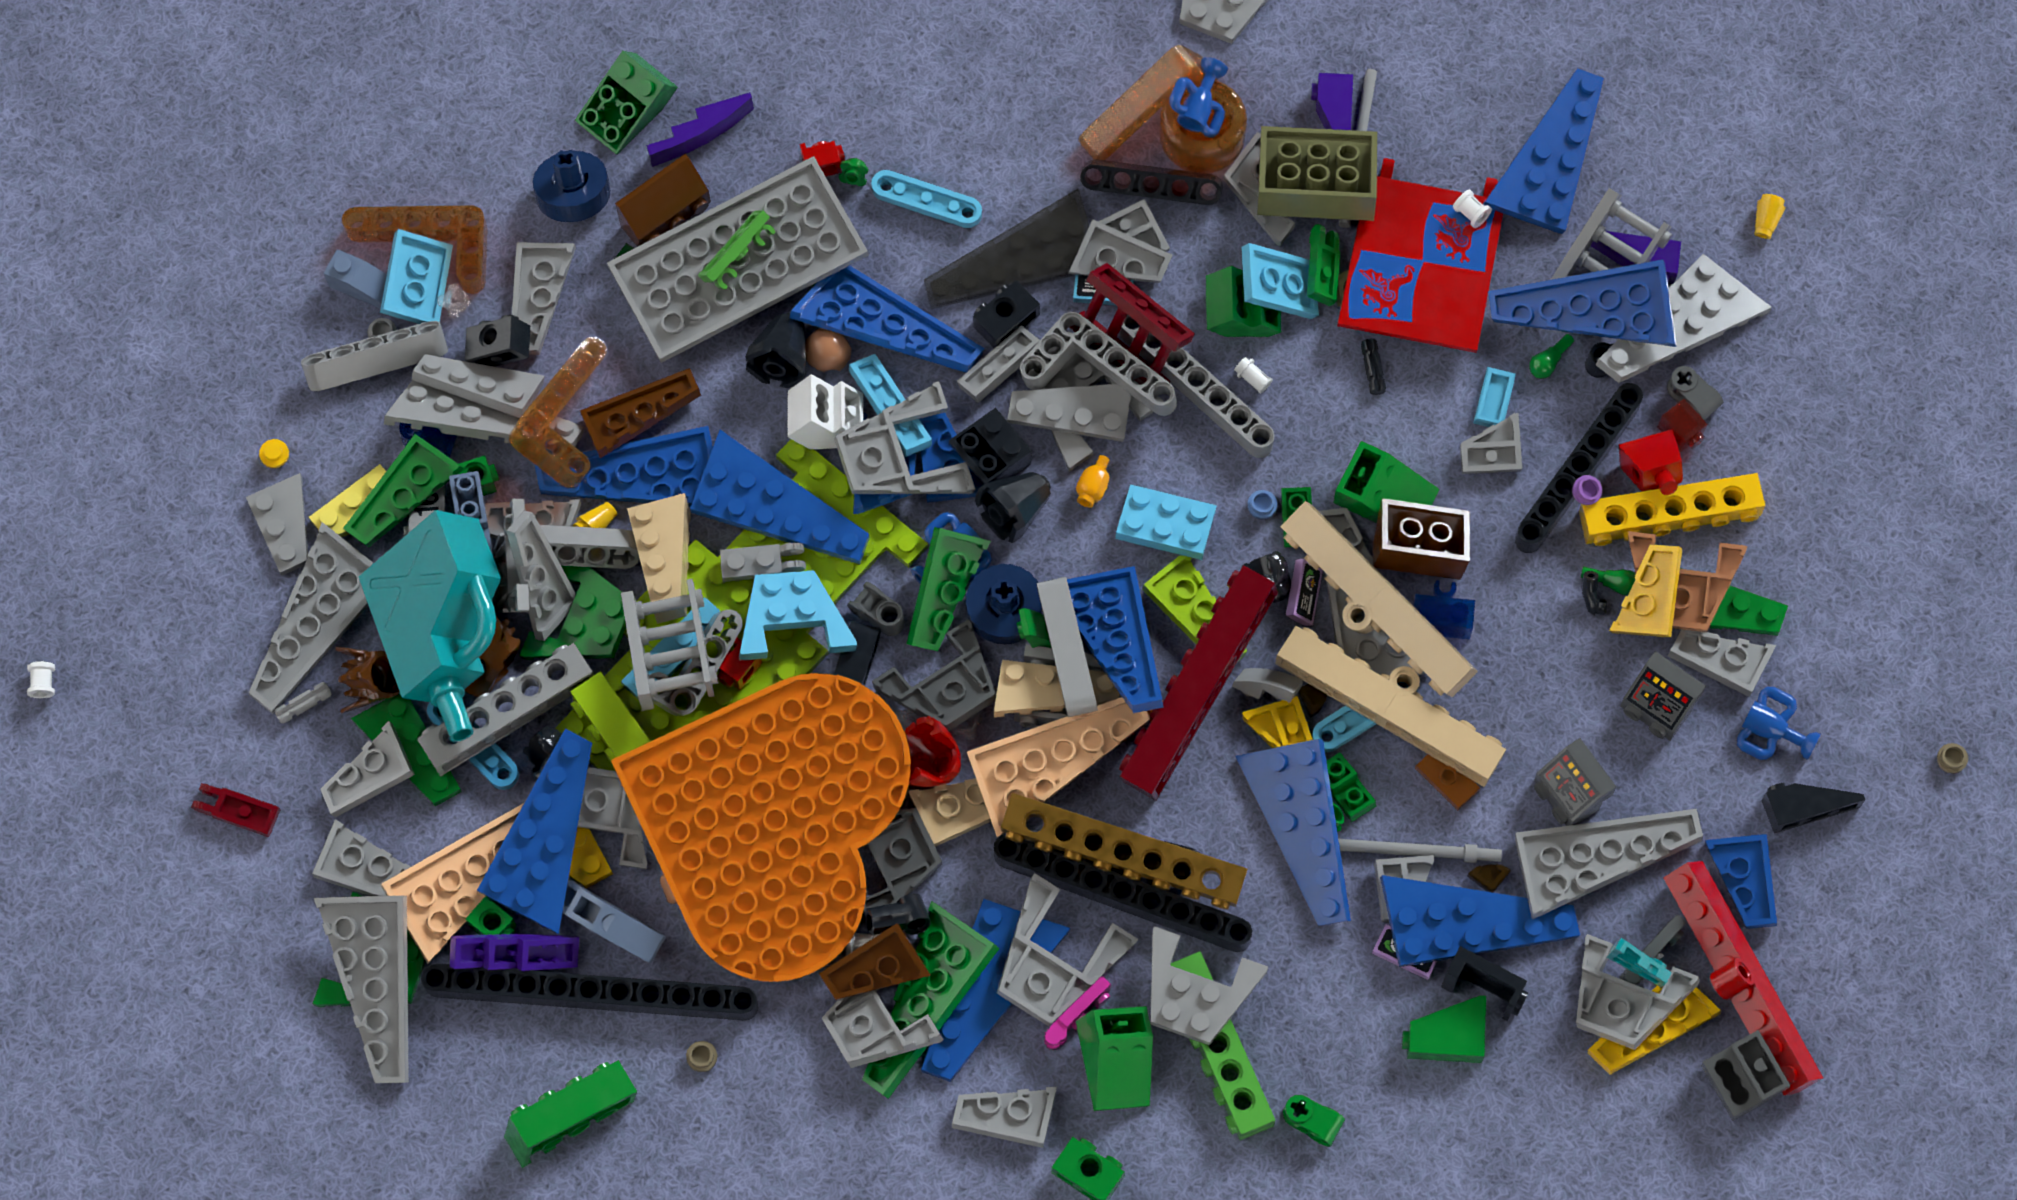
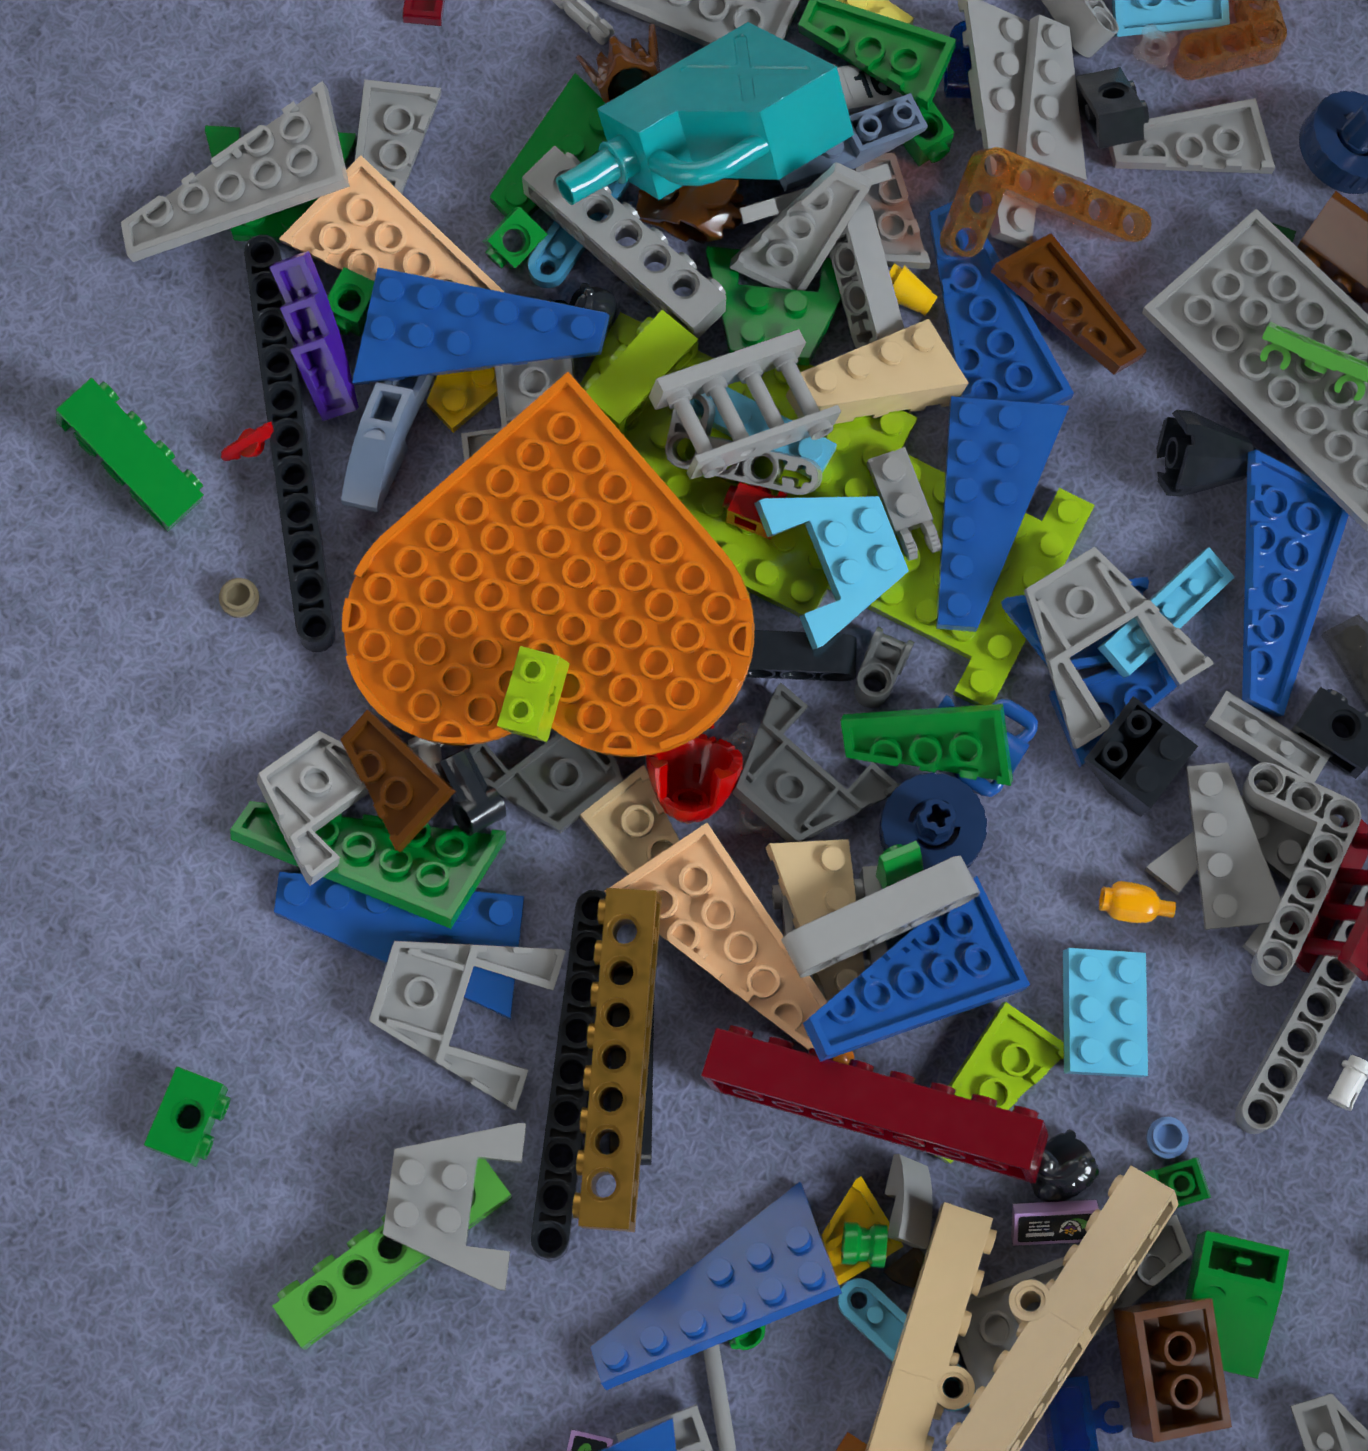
camera: 70 degrees right, 5 degrees up
light grey wing [320,721,415,818] -> none
white piece [788,374,863,449] -> none
nougat hair [805,328,851,372] -> none
light grey wing [952,1087,1057,1148] -> none
black cone [975,472,1051,543] -> none
dark pink hinge [1044,977,1111,1051] -> none
green slope [1076,1006,1153,1111] -> none
green piece [1283,1095,1345,1147] -> none
green slope [1327,752,1377,822] -> none
none -> red piece [221,422,273,461]
none -> green brick [482,206,548,269]
none -> lime brick [497,646,570,743]
none -> green wheel [841,1222,888,1268]

